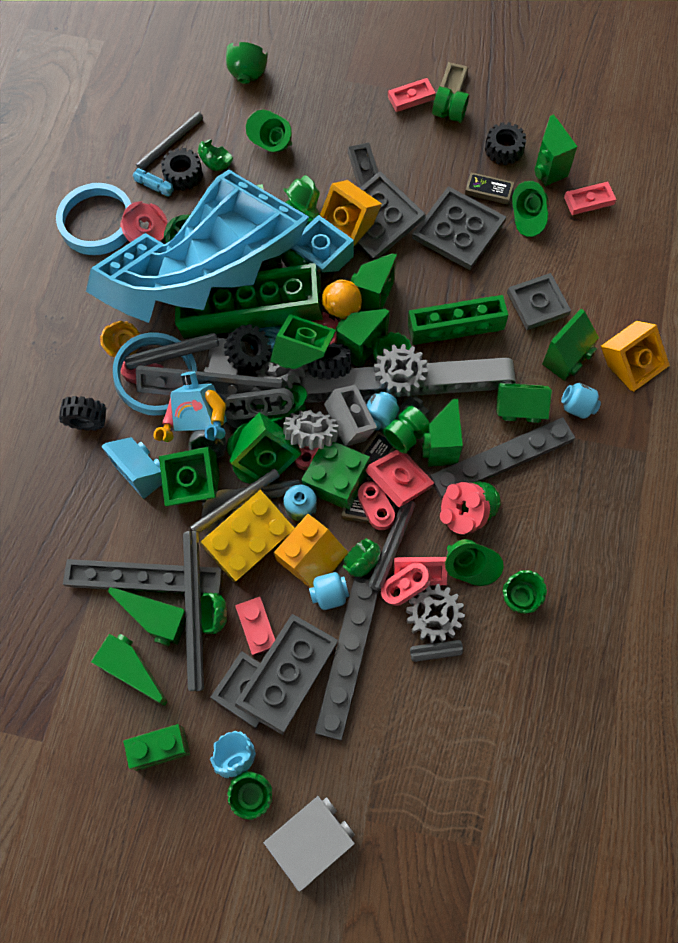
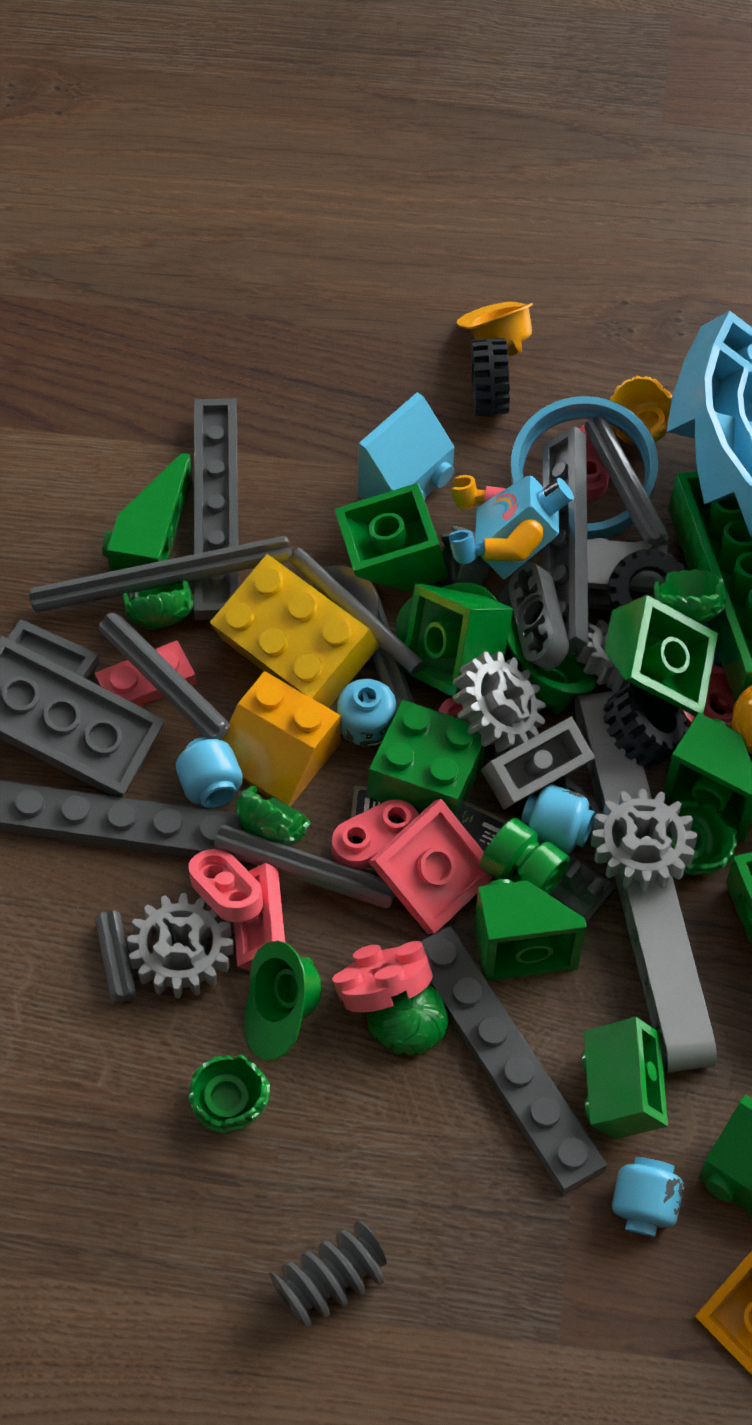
camera: 80 degrees right, 10 degrees down
green slope [91,634,168,706] -> none
none -> dark grey axle [99,613,230,740]
none -> dark grey piece [269,1220,387,1329]
none -> light orange piece [456,302,533,356]
none -> green hair [654,569,727,623]

